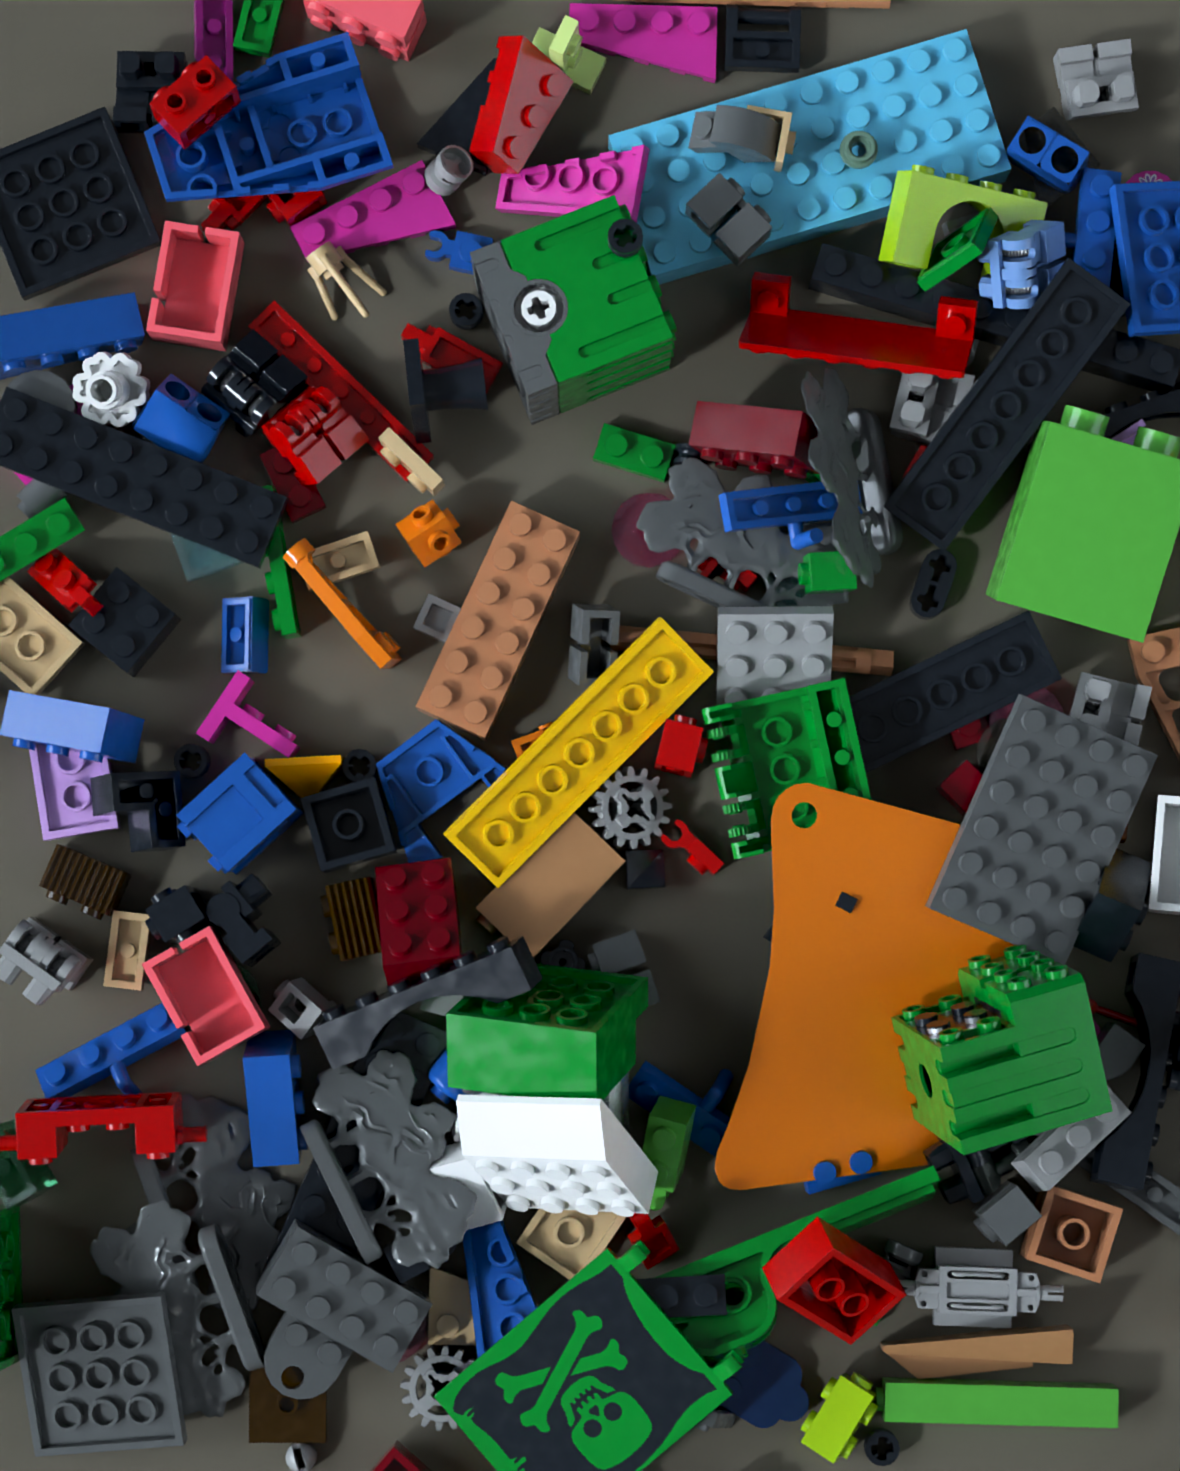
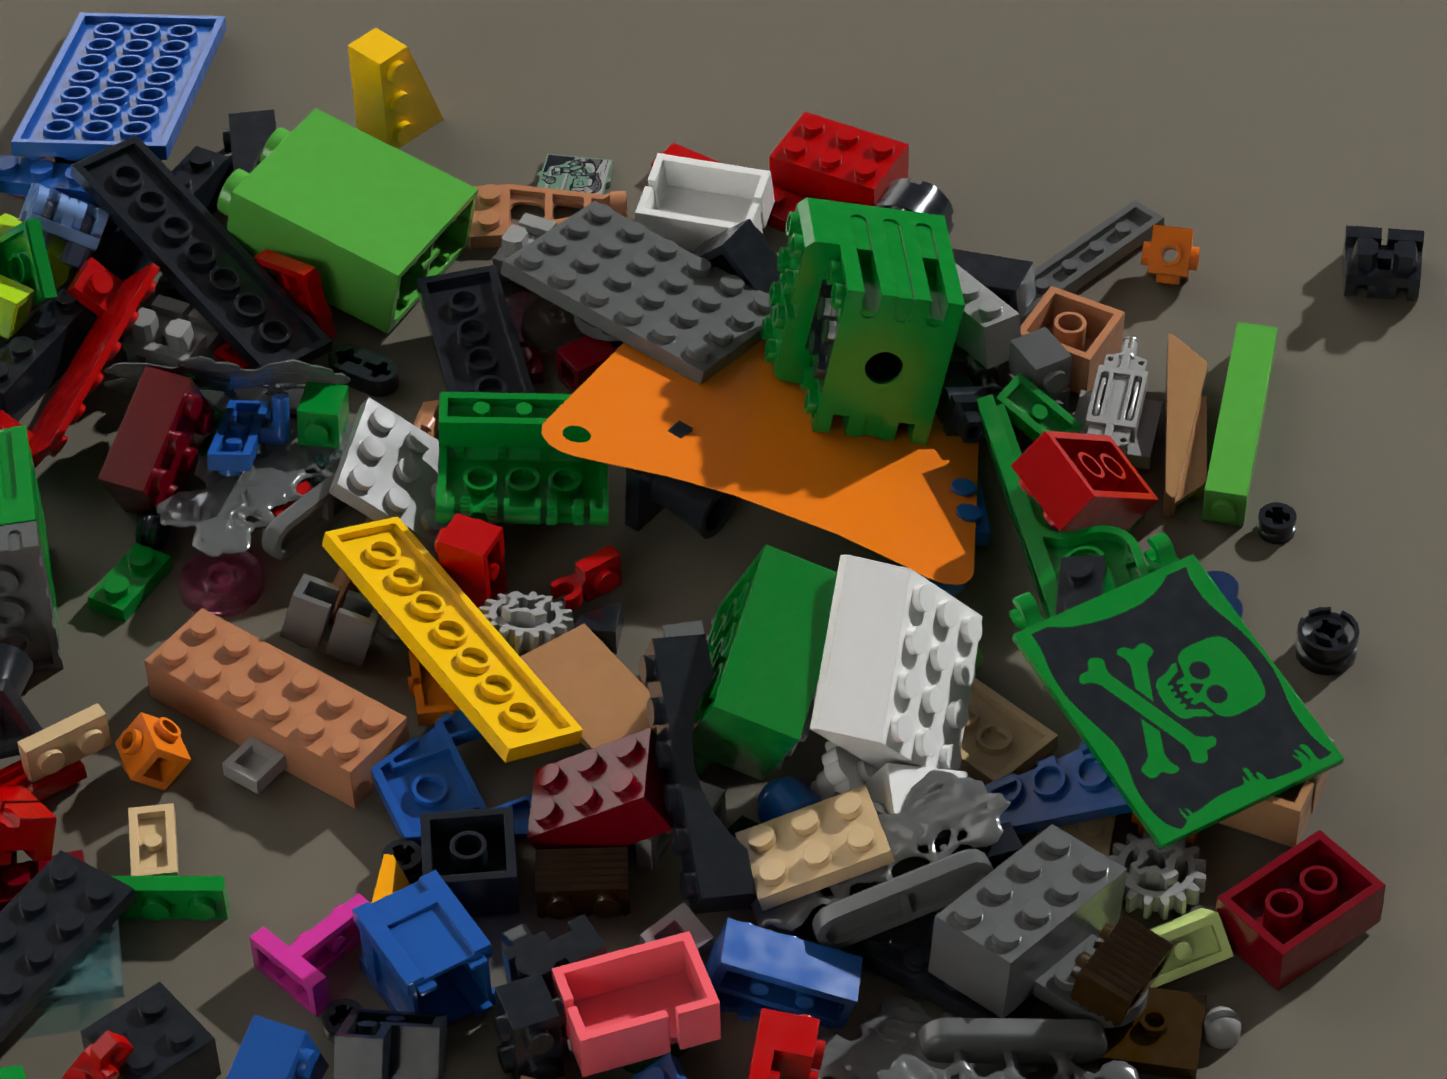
camera: 80 degrees left, 40 degrees down
blue slope [221,596,269,674] -> none
orange plate [283,538,402,669] -> none
red plate [627,1213,680,1270] -> none
lime brick [800,1372,879,1464] -> none
none -> red wing [254,249,336,339]
none -> tan plate [735,785,895,911]
none -> green plate [994,372,1083,441]
none -> dark brown brick [1070,914,1174,1026]
none -> yellowish green panel [1149,908,1234,988]

